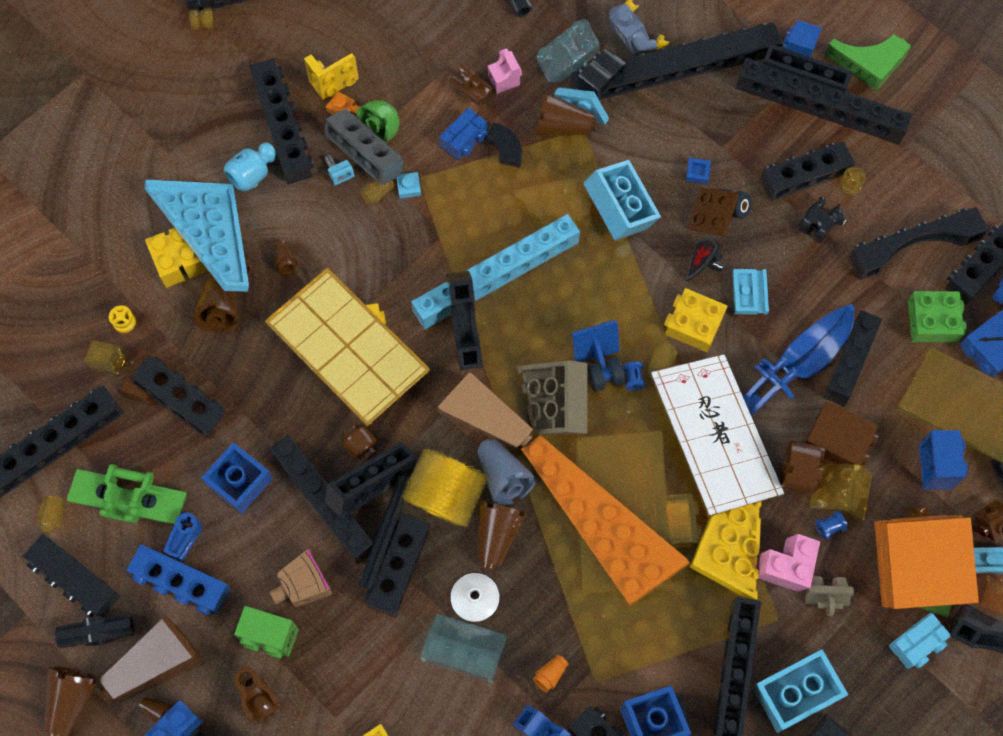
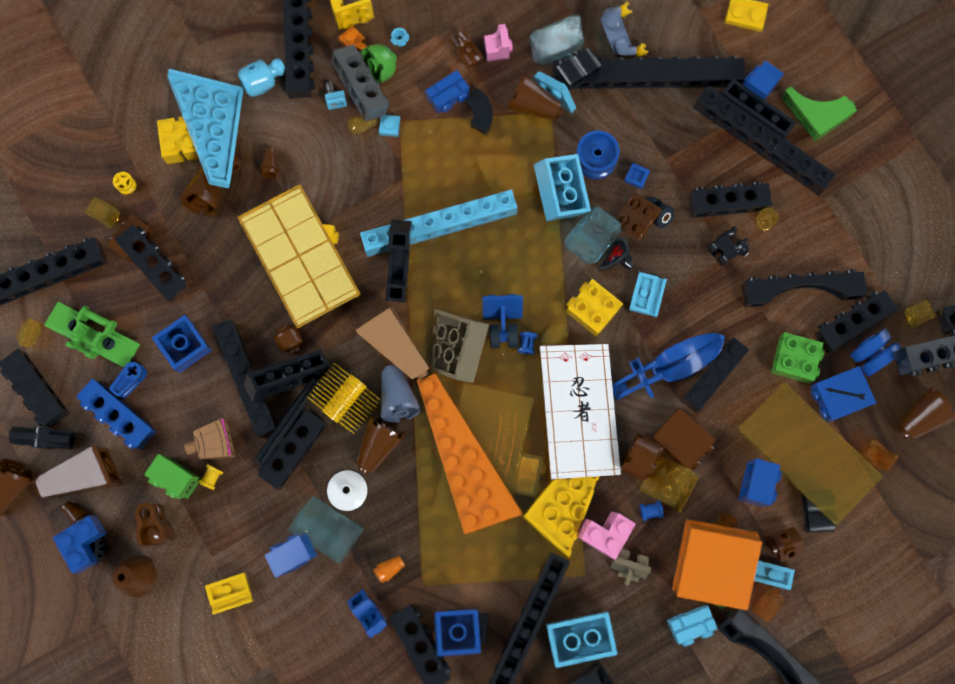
camera: 15 degrees right, 10 degrees up
none -> yellow bush [198,464,223,490]
none -> brick [264,533,318,578]
none -> medium azure plate [391,28,409,46]
none -> clear light blue shield [564,206,621,264]
none -> blue wheel [576,130,620,180]

